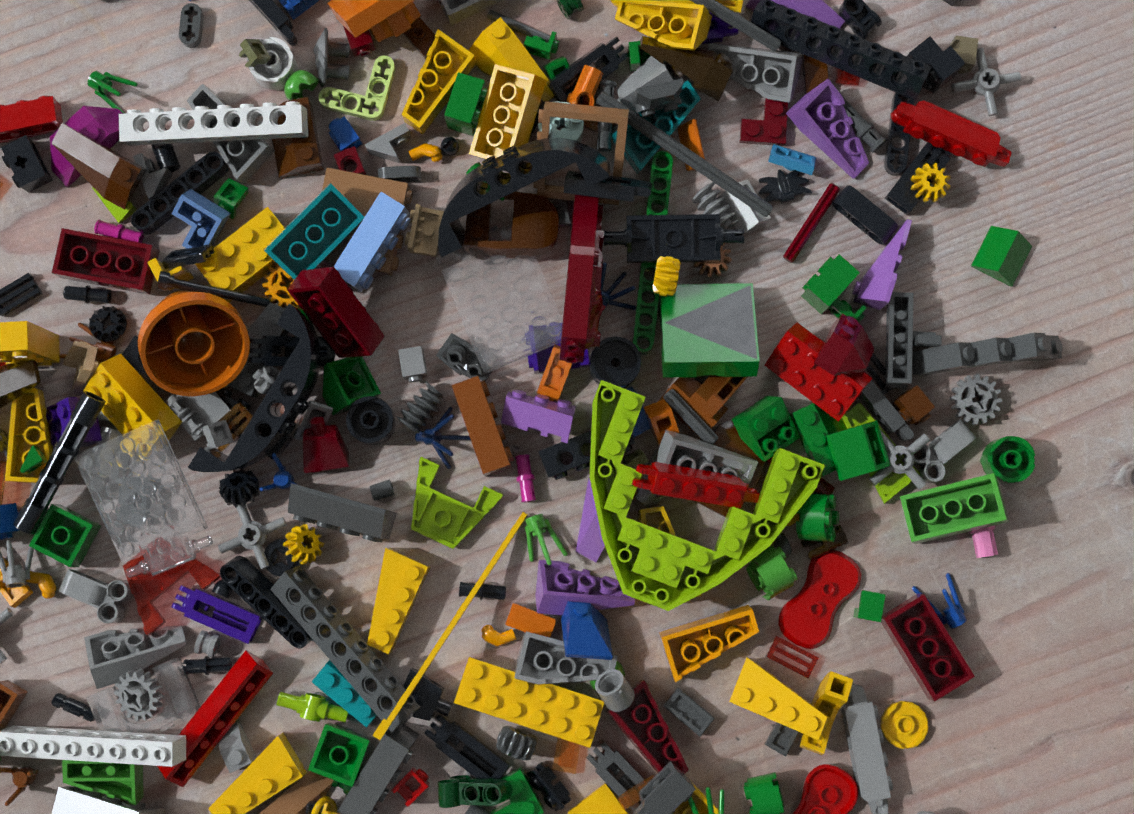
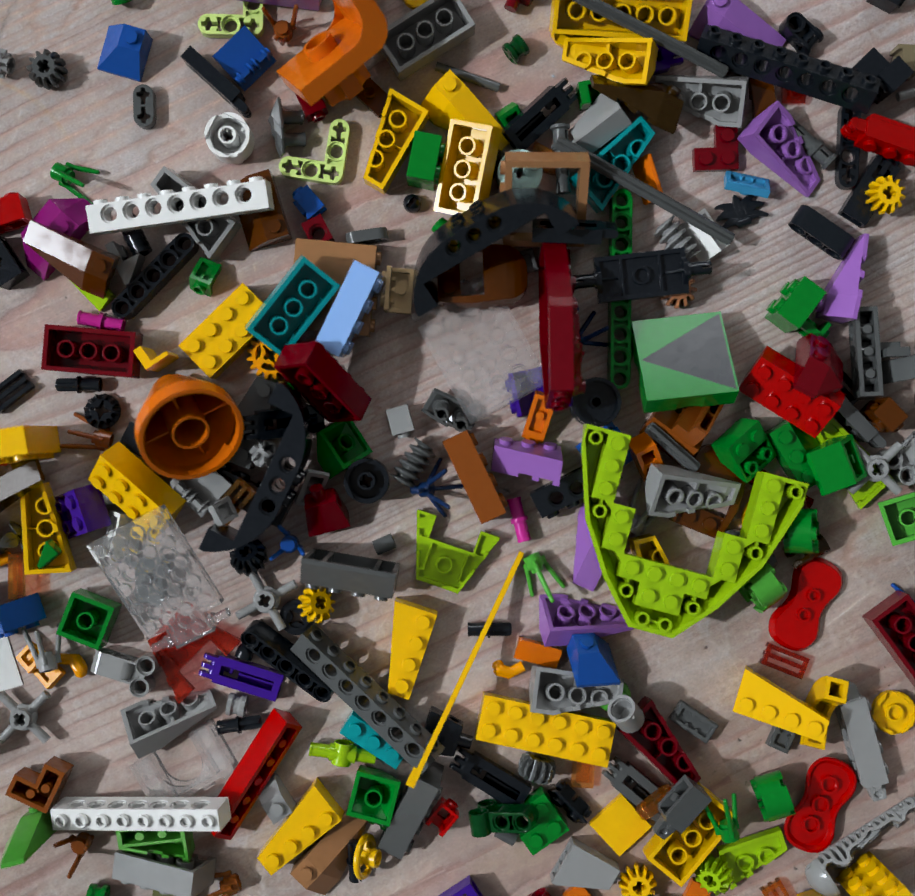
camera: 10 degrees left, 5 degrees up
black piece [13,391,106,534] -> none
black axle [51,693,98,722] -> none
tan bracket [63,341,99,391] -> none
light grey gear [114,668,164,721] -> none
black piece [157,271,271,307] -> none
black tile [162,244,215,269] -> none
medium blue brick [172,189,231,248] -> none
olive tile [239,39,271,67] -> none
bright green hair [284,70,319,100] -> none
light grey slope [365,123,411,163] -> none
light orange arm [408,143,443,162] -> none
green bracket [524,31,560,60] -> none
orange piece [567,65,604,106] -> none
olive tile [621,448,649,477] -> none
dark grey slope [631,78,684,117] -> none
red hinge [632,462,760,508] -> none
yellow gear [652,256,681,296] -> none
light orange wedge [659,605,759,682] -> none
dark red axle [783,183,840,263] -> none
green panel [853,590,886,622] -> none

